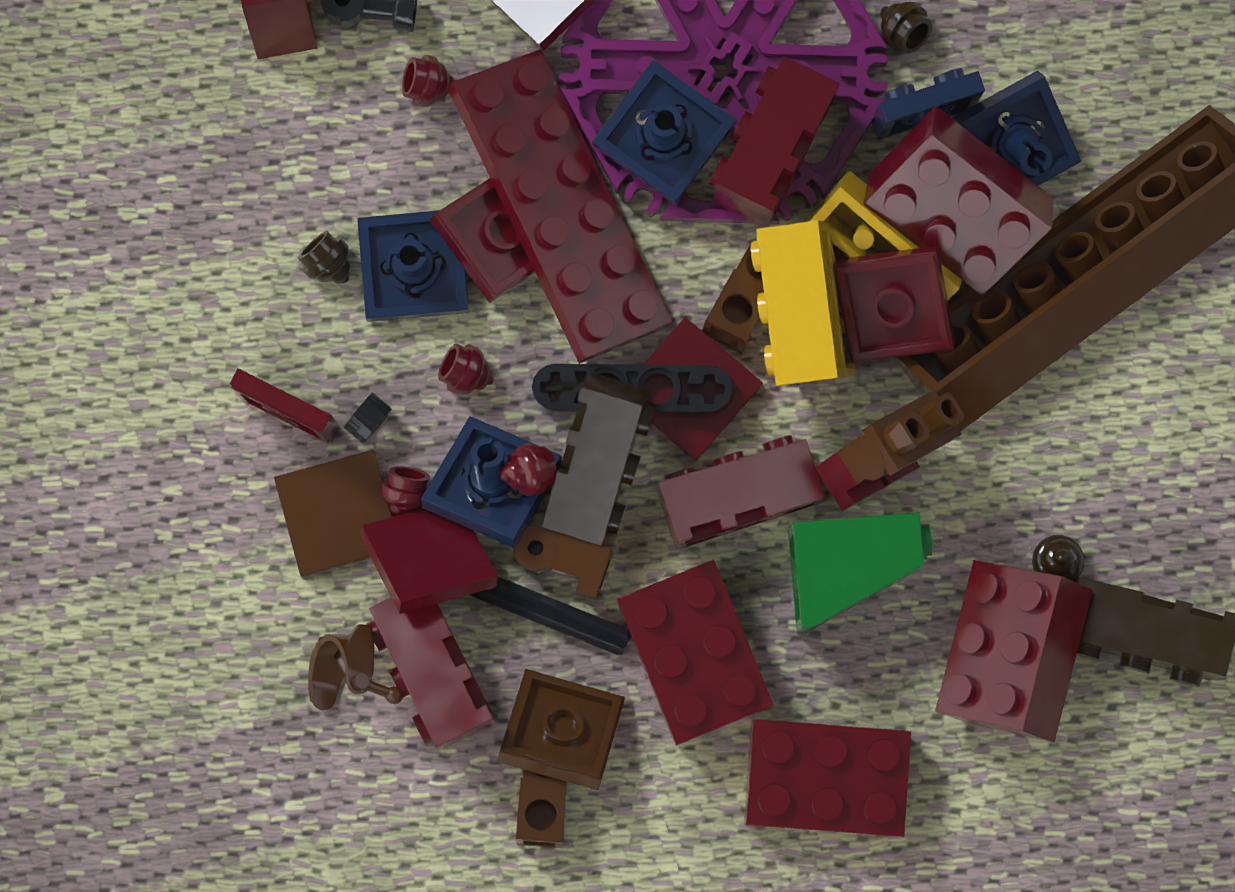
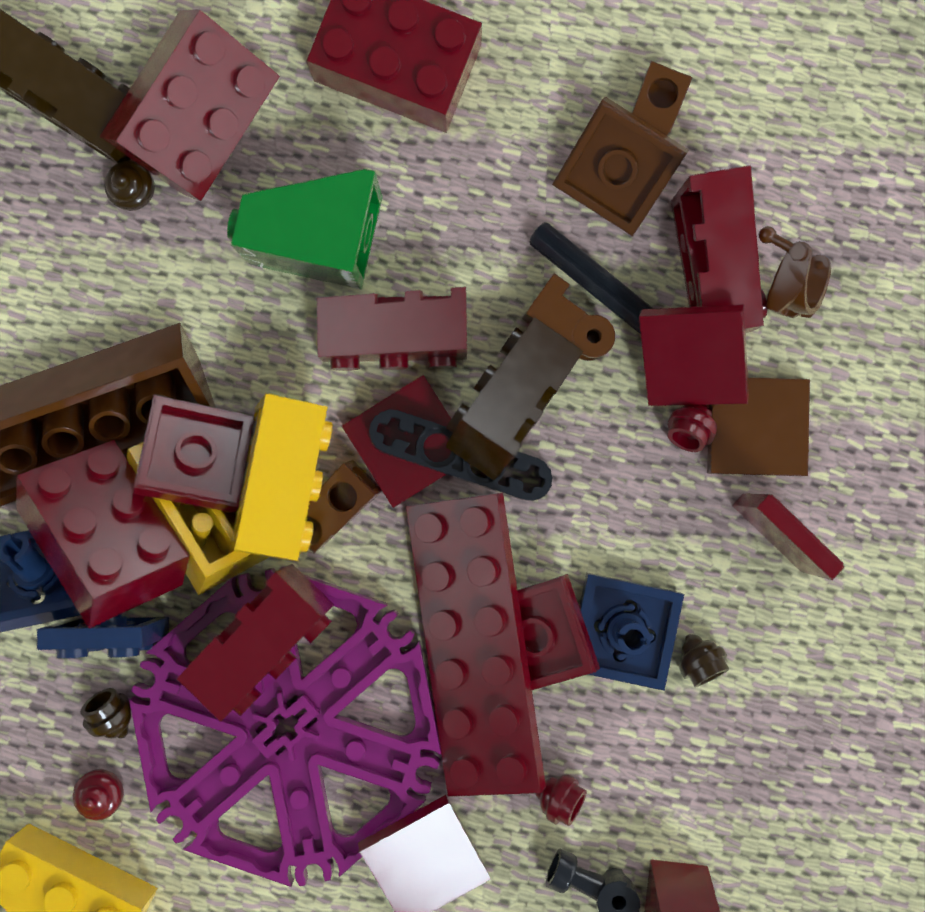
camera: 165 degrees left, 5 degrees up
black axle [344,392,392,443] -> none
dark blue plate [421,416,562,548] -> none
dark red plate [438,343,494,395] -> none
dark red plate [500,443,557,497] -> none
dark blue plate [592,60,736,205] -> none
dark red brick [617,559,774,746] -> none
reddish brown hips [815,390,965,512] -> none

